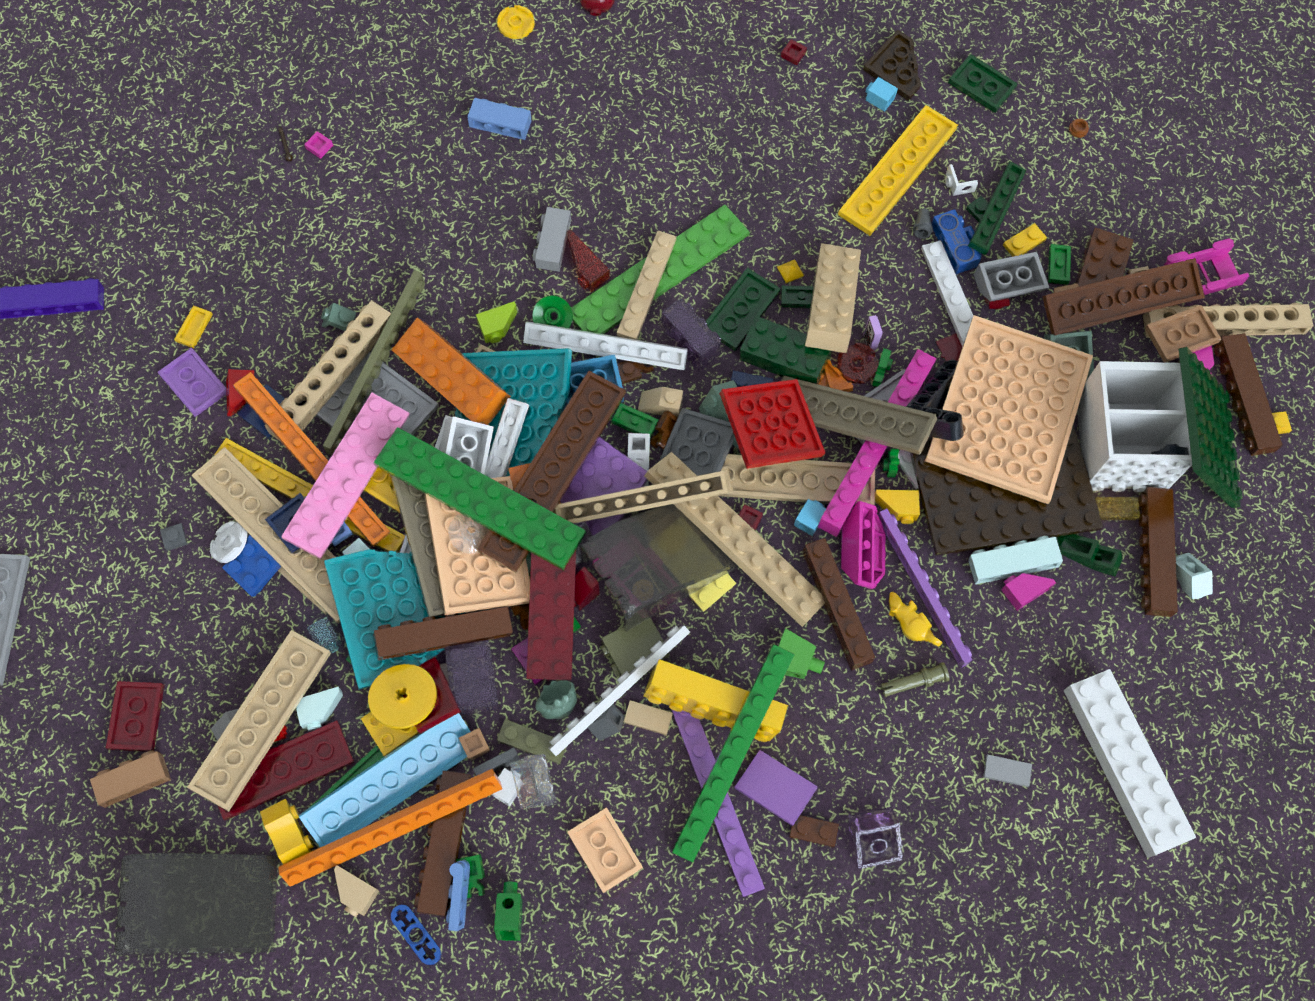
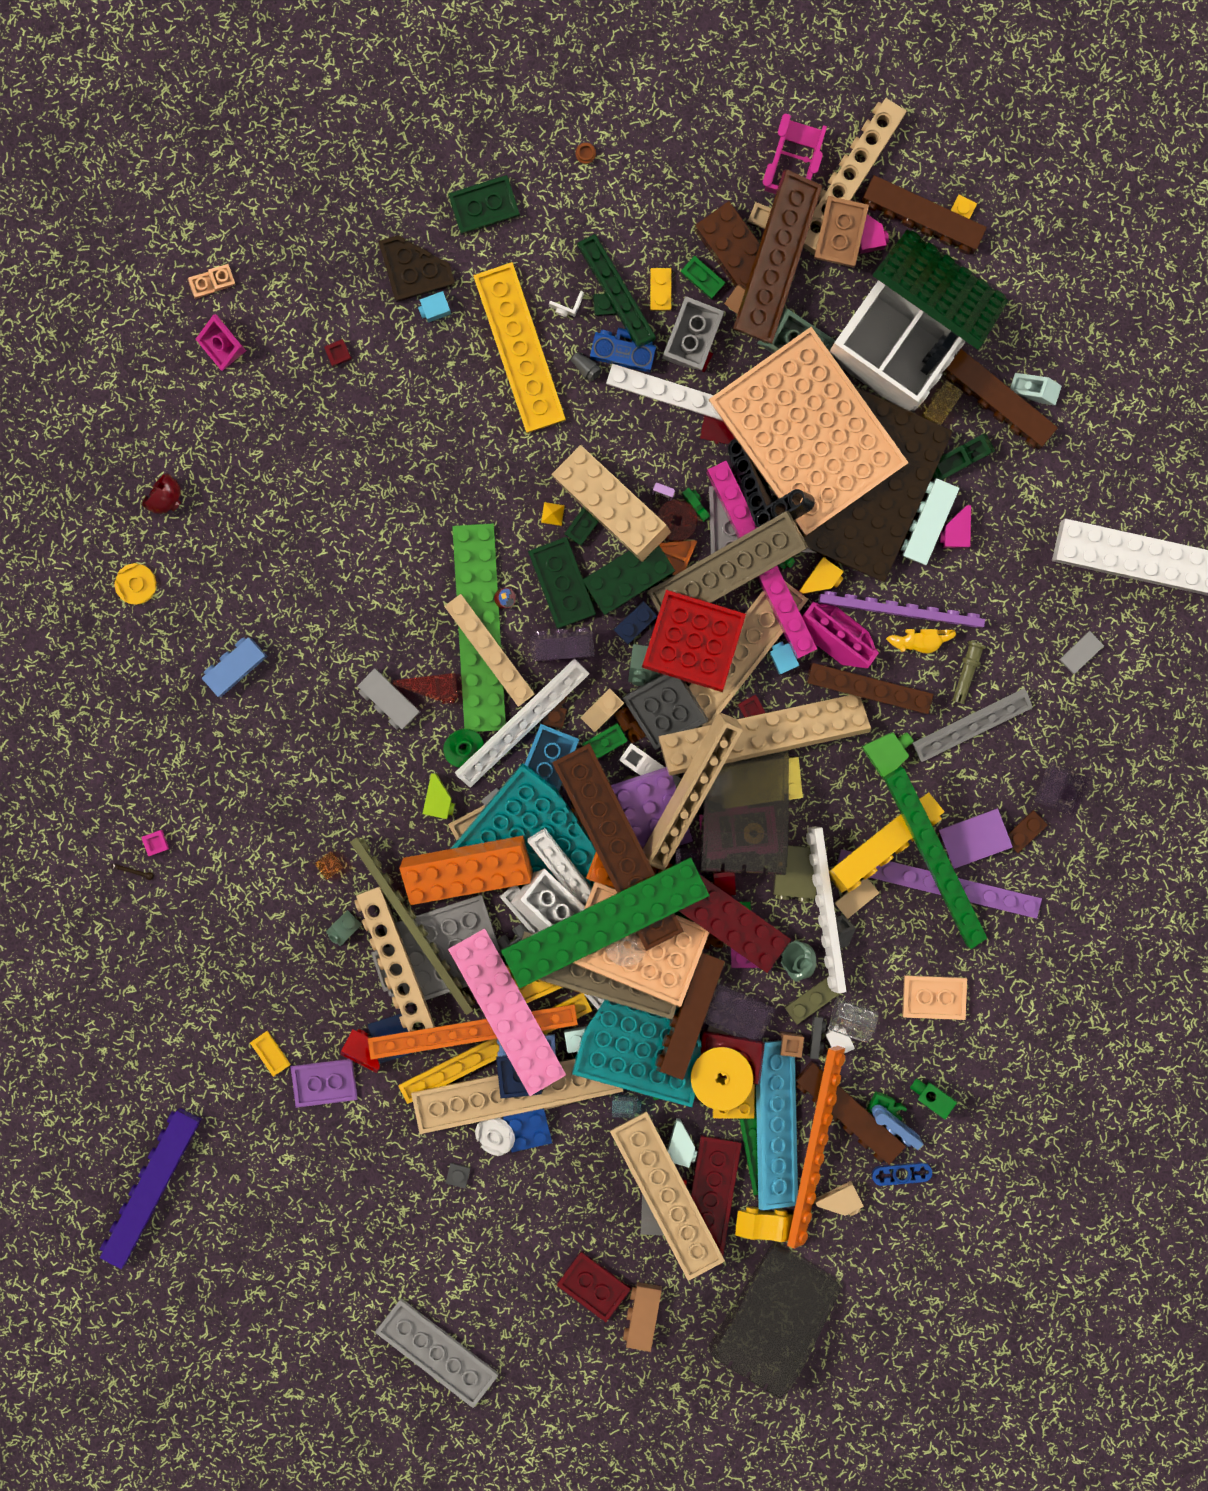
camera: 50 degrees left, 20 degrees up
none -> clear orange plate [314,851,344,880]
none -> tile [494,588,516,609]
none -> light grey plate [913,688,1033,762]

